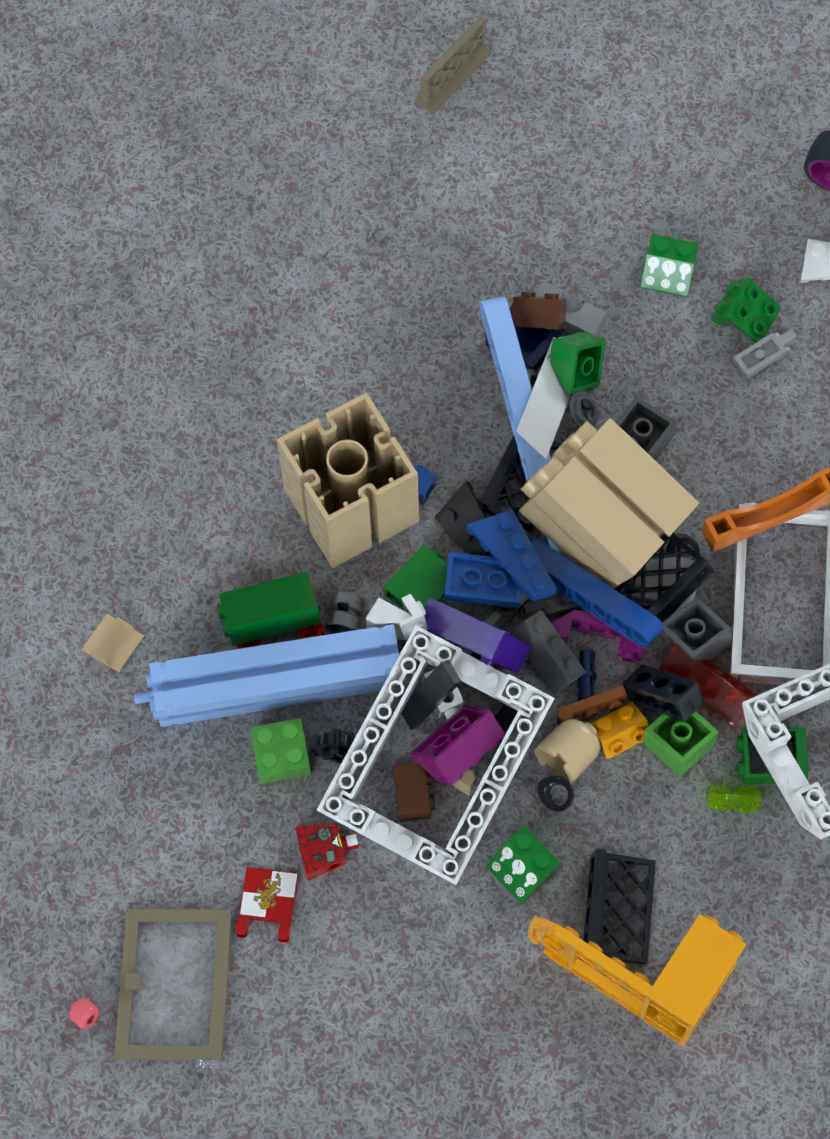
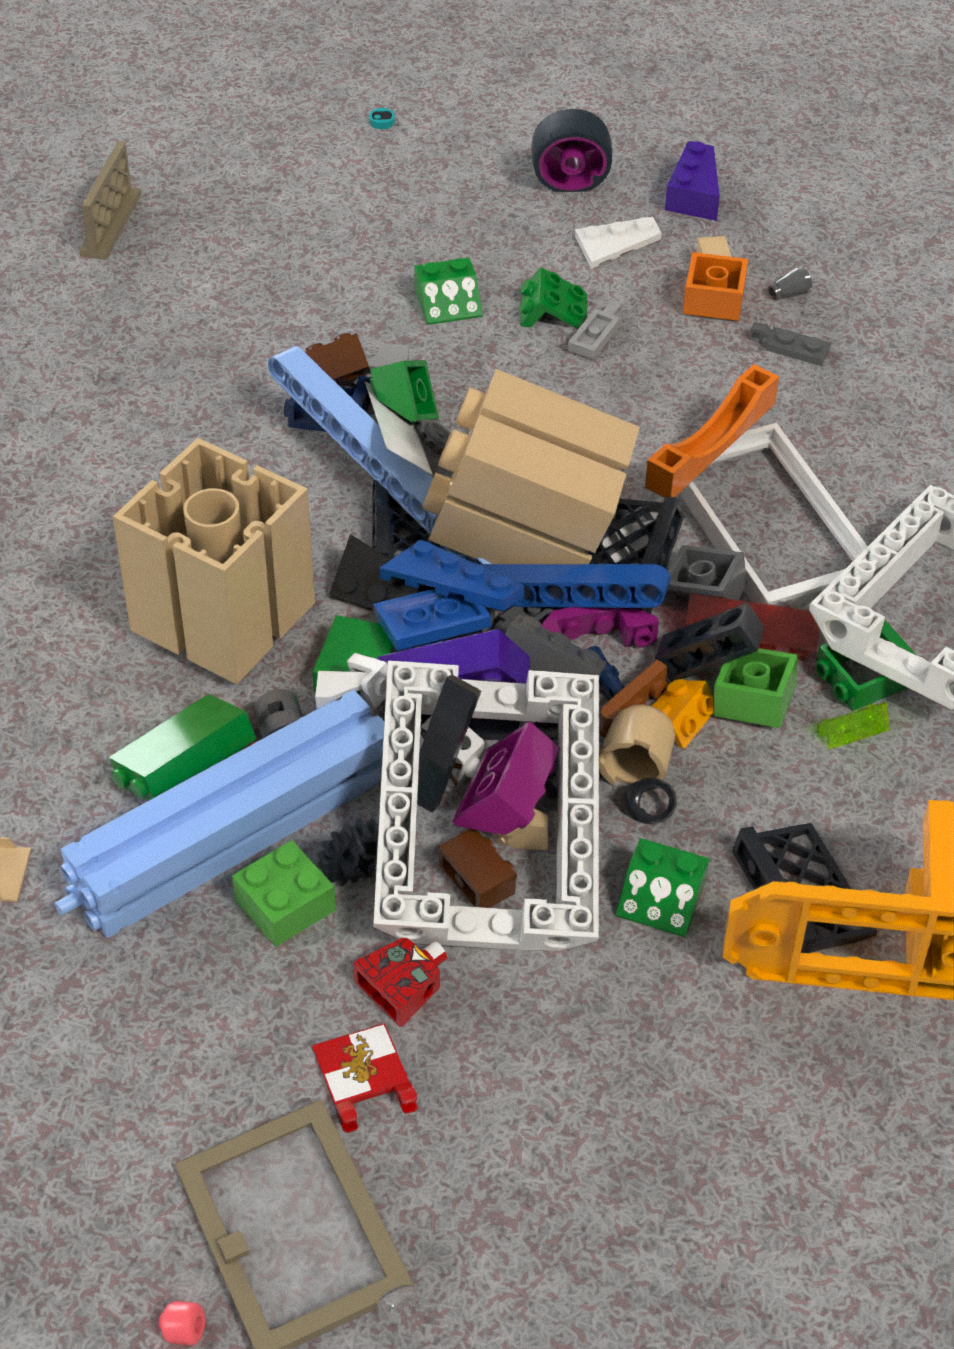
camera: 30 degrees left, 20 degrees down
none -> teal tile [369,108,395,129]

